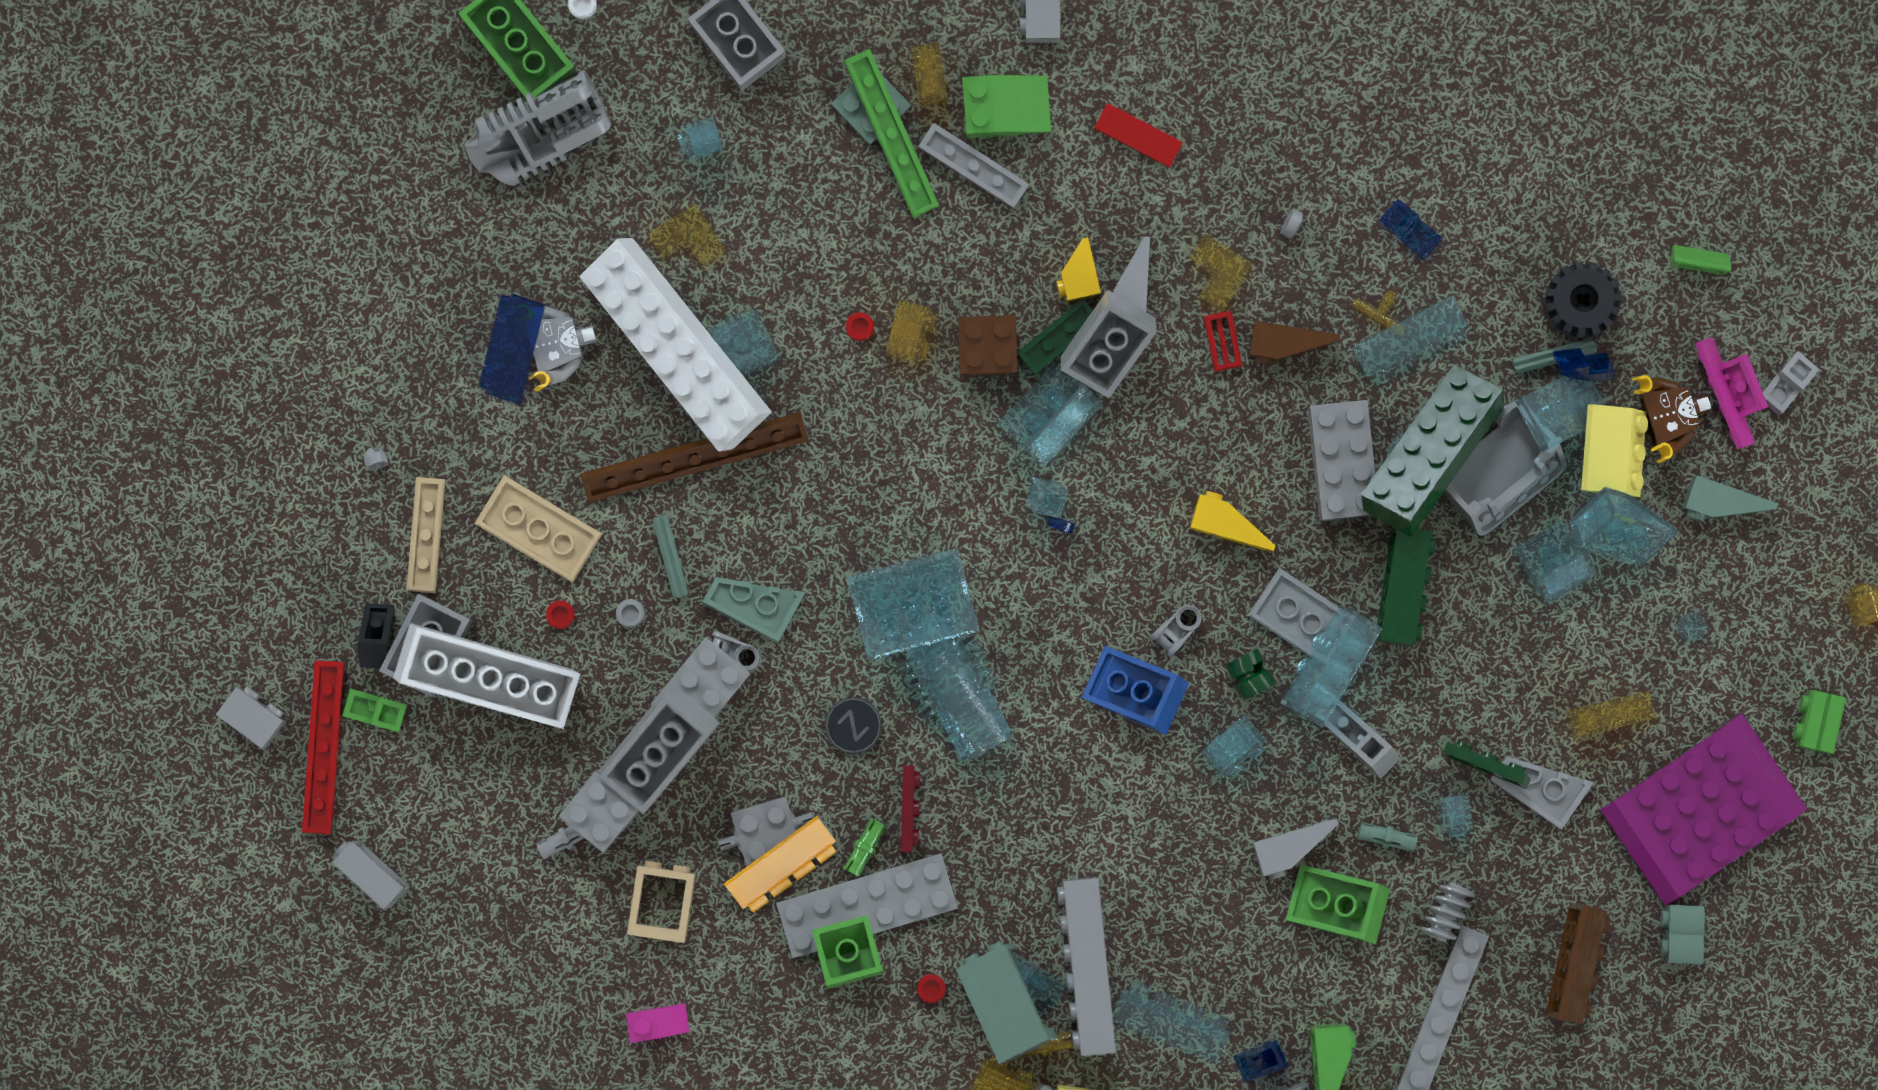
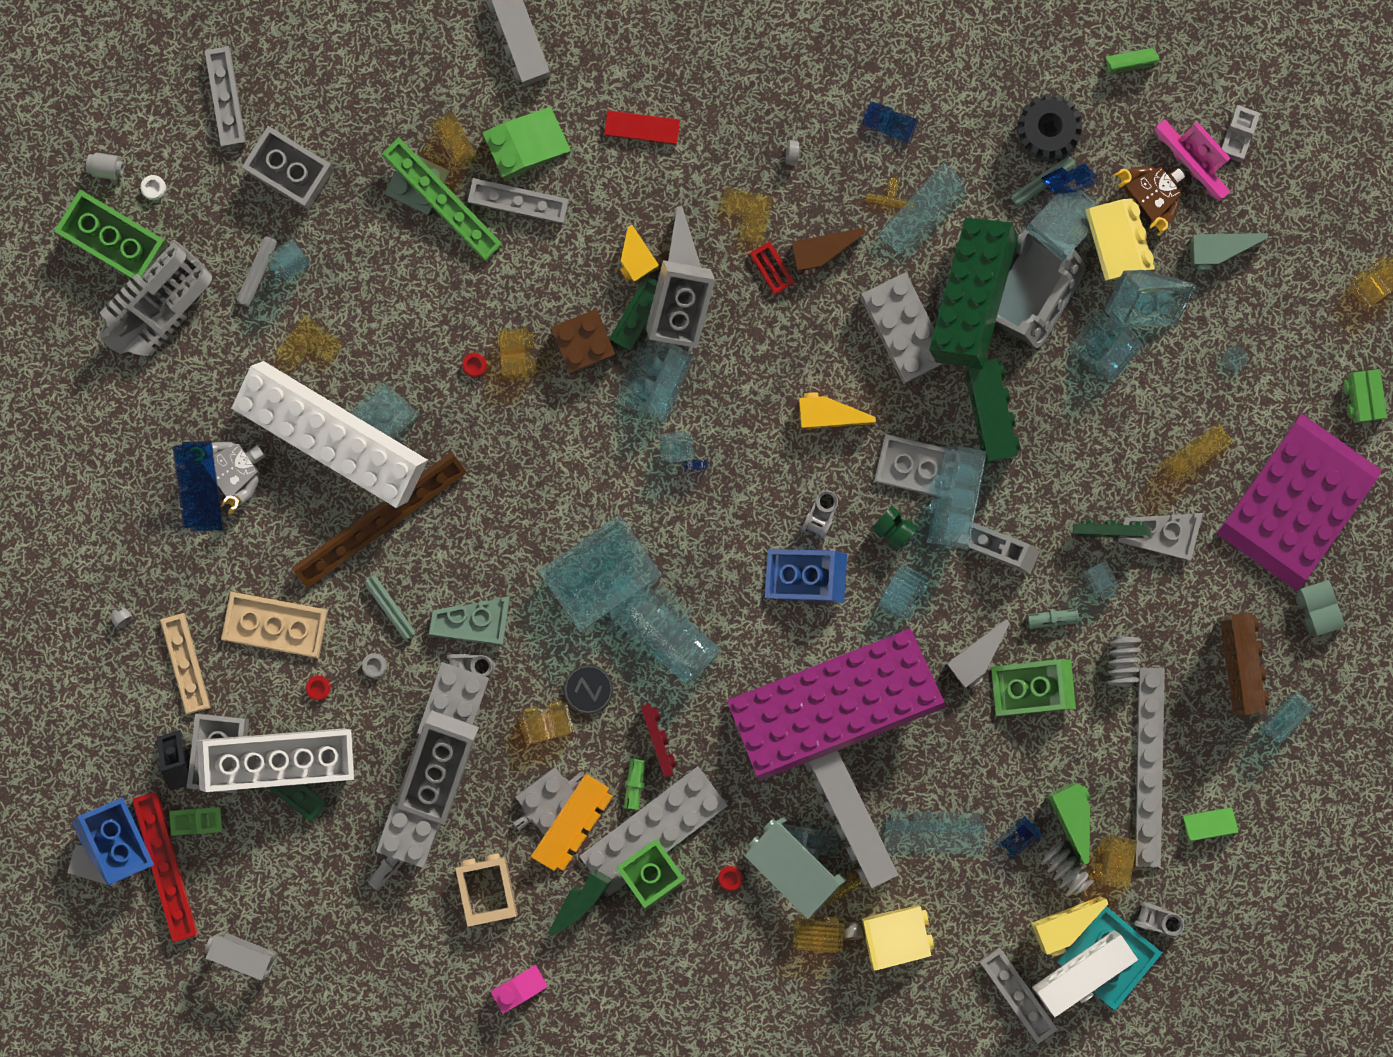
camera: 15 degrees left, 0 degrees up
none -> blue slope [72,797,154,885]
none -> light grey axle [237,237,277,306]
none -> dark green plate [267,784,327,822]
none -> clear yellow brick [519,700,575,745]
none -> dark green slope [548,870,613,935]
none -> magenta plate [727,628,946,781]
none -> clear light blue brick [1259,692,1315,743]

